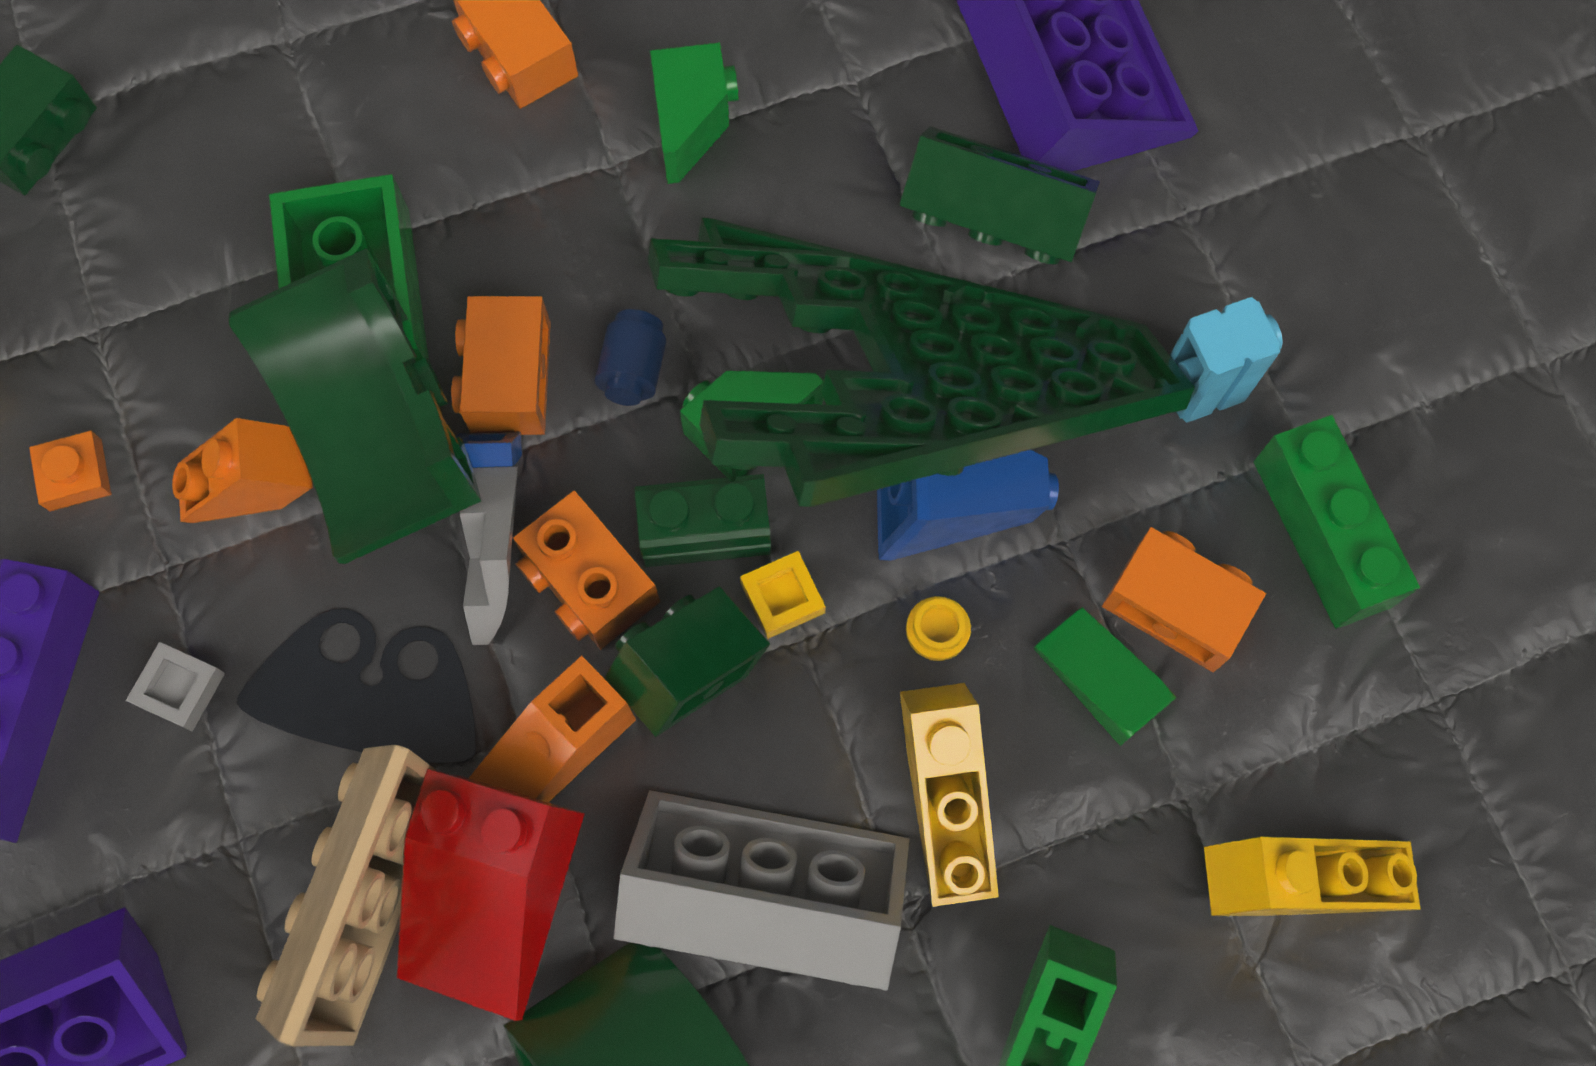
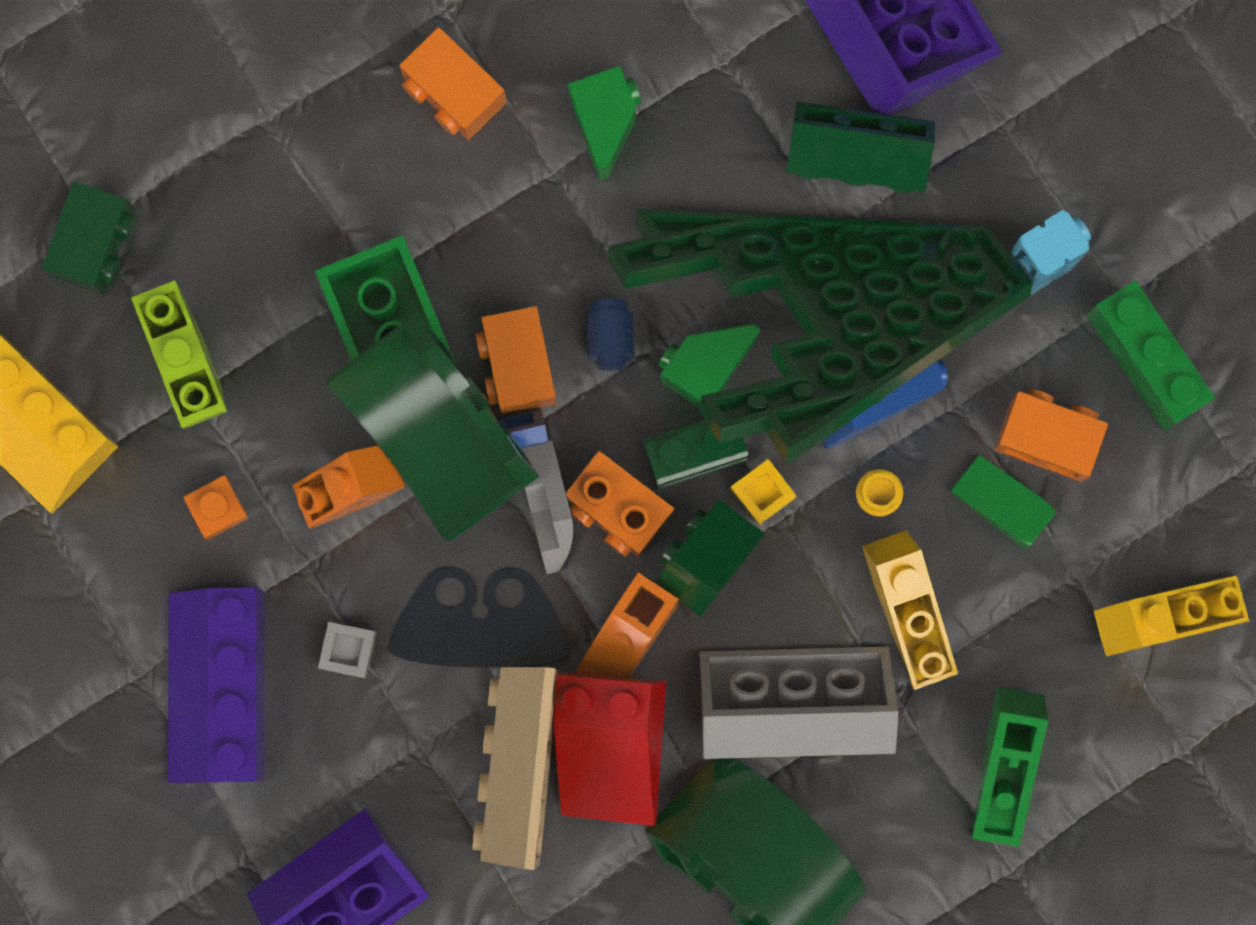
camera: 10 degrees left, 10 degrees up
none -> lime slope [131,280,228,429]

